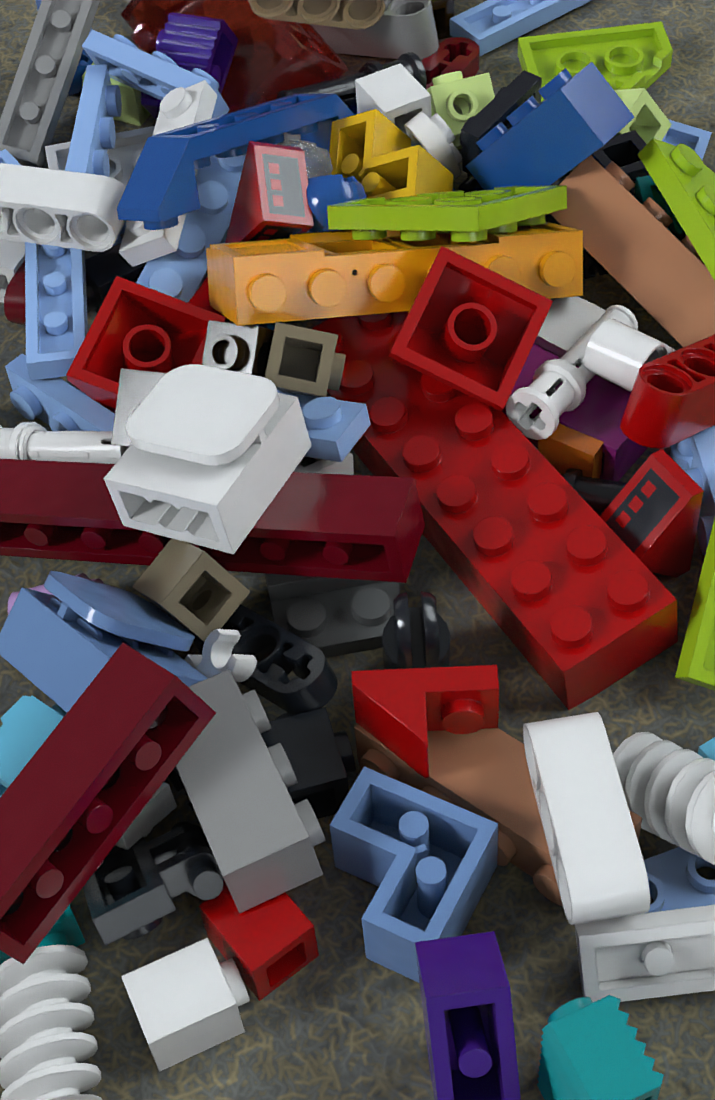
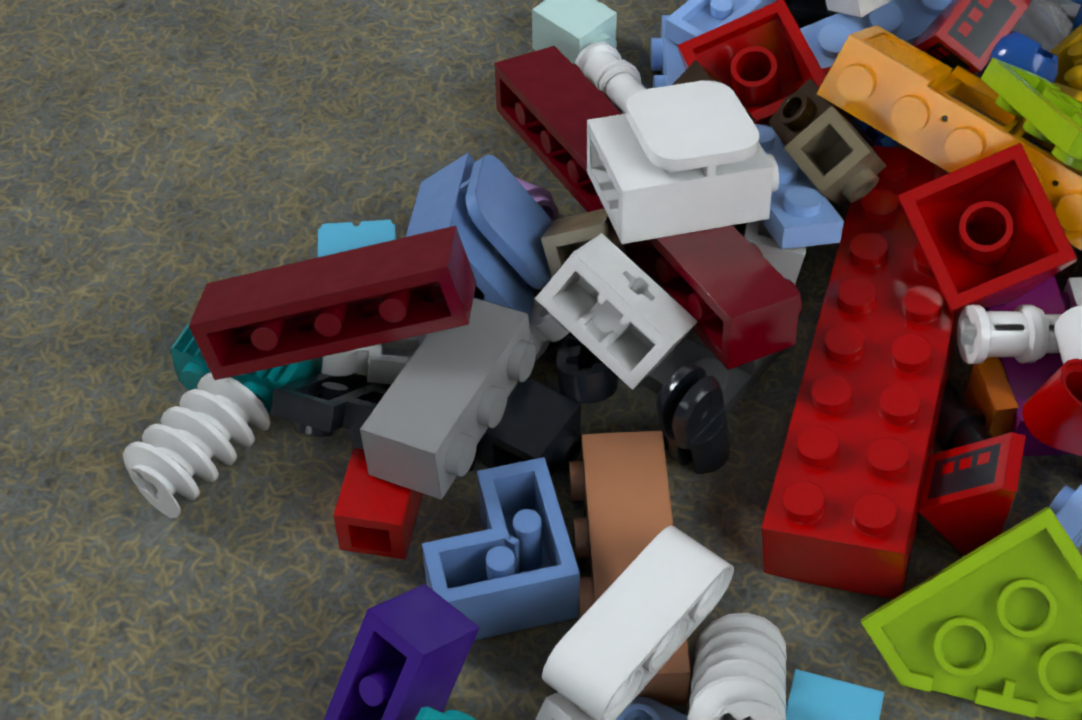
camera: 45 degrees right, 0 degrees up
white brick [121,938,250,1072] -> none
red slope [351,665,499,778] -> none
none -> white brick [535,233,698,390]

